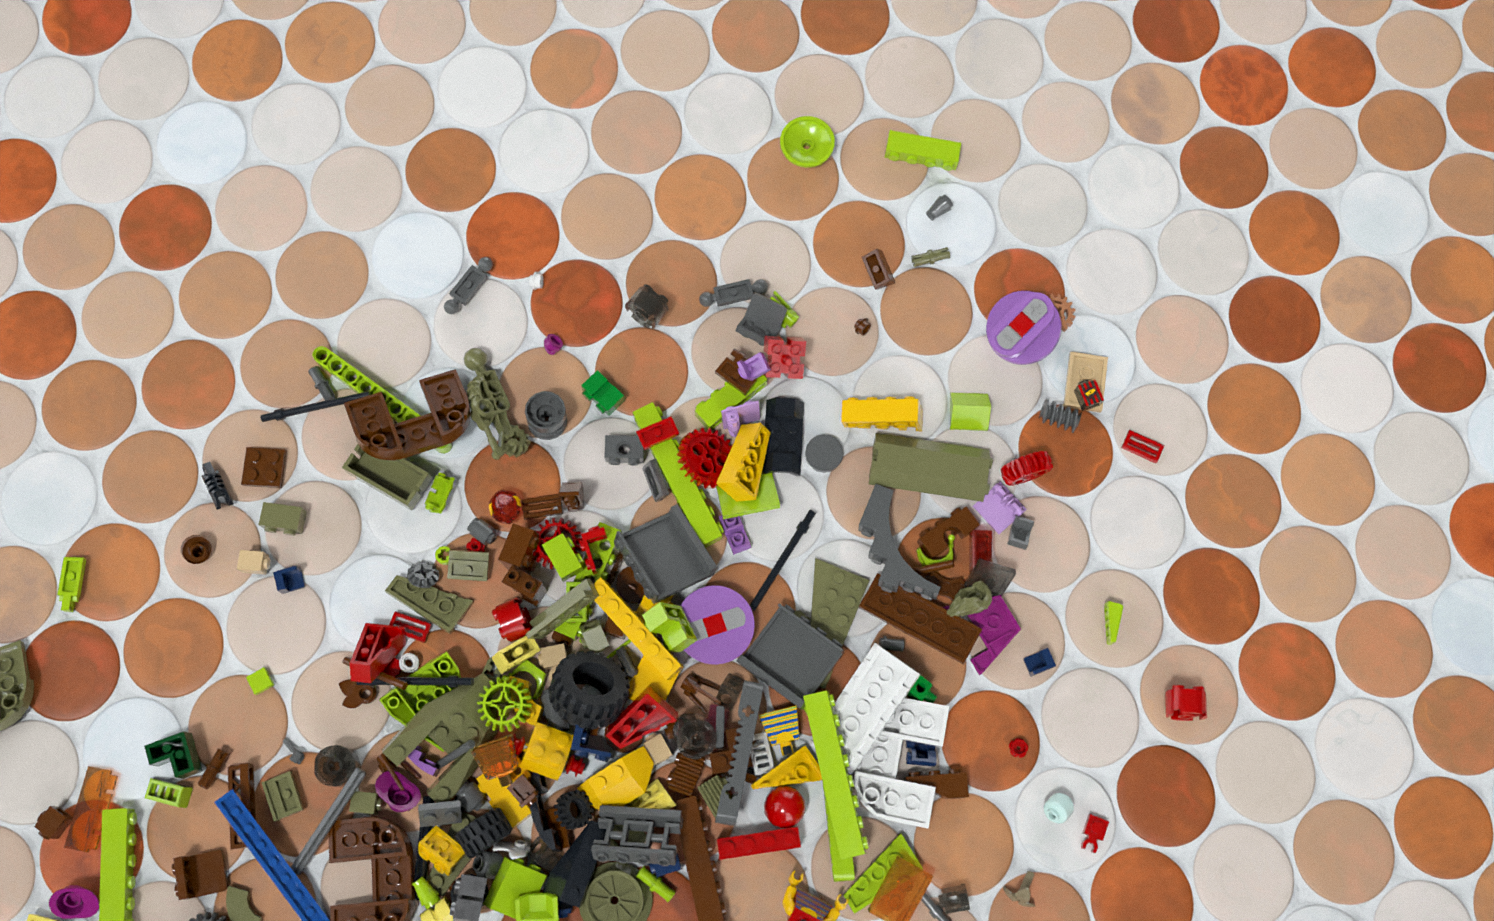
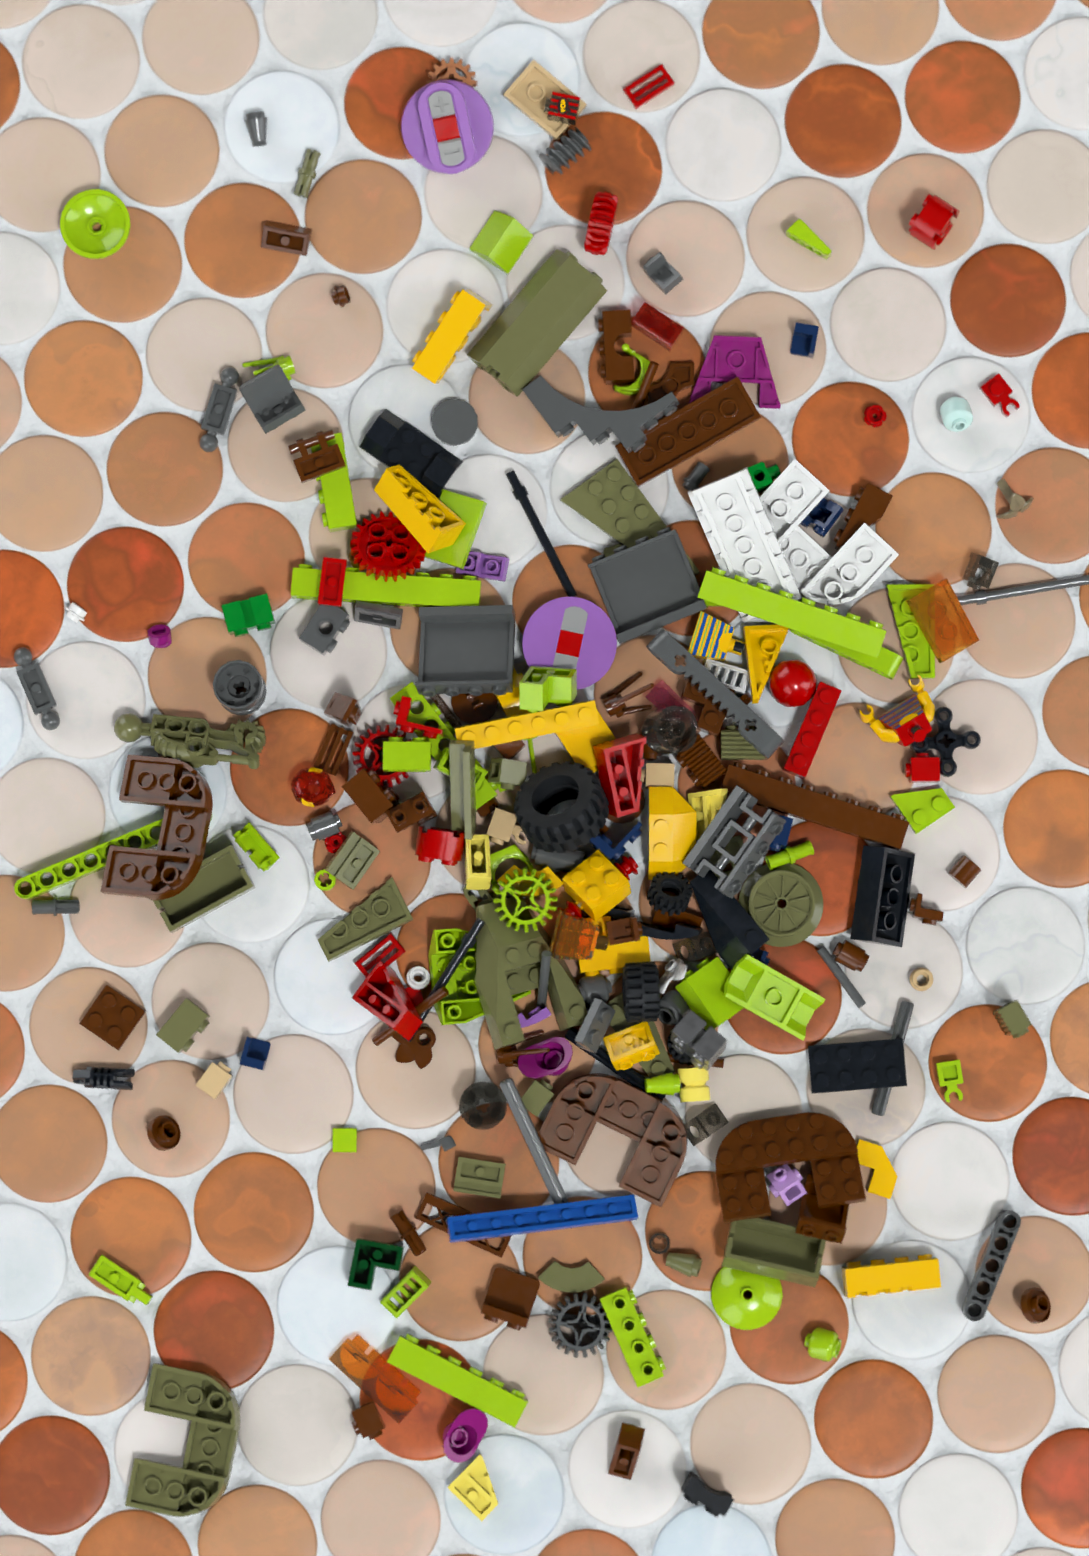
camera: 55 degrees left, 10 degrees up
black bar [260,391,371,422] -> none
dark grey gear [407,561,439,588] -> none
dark grey axle [616,647,638,678] -> none
clear smoke brick [625,284,669,329] -> none
clear smoke bracket [714,673,744,712] -> none
dark grey tile [715,706,725,749] -> none
lavender hinge [721,401,760,437] -> none
medium lavender bracket [737,352,771,381] -> none
brick [763,336,806,379] -> none
lime brick [884,130,961,171] -> none
olive hair [947,580,992,617] -> none
clear smoke plate [963,559,1016,597] -> none
lavender hinge [972,482,1027,534] -> none

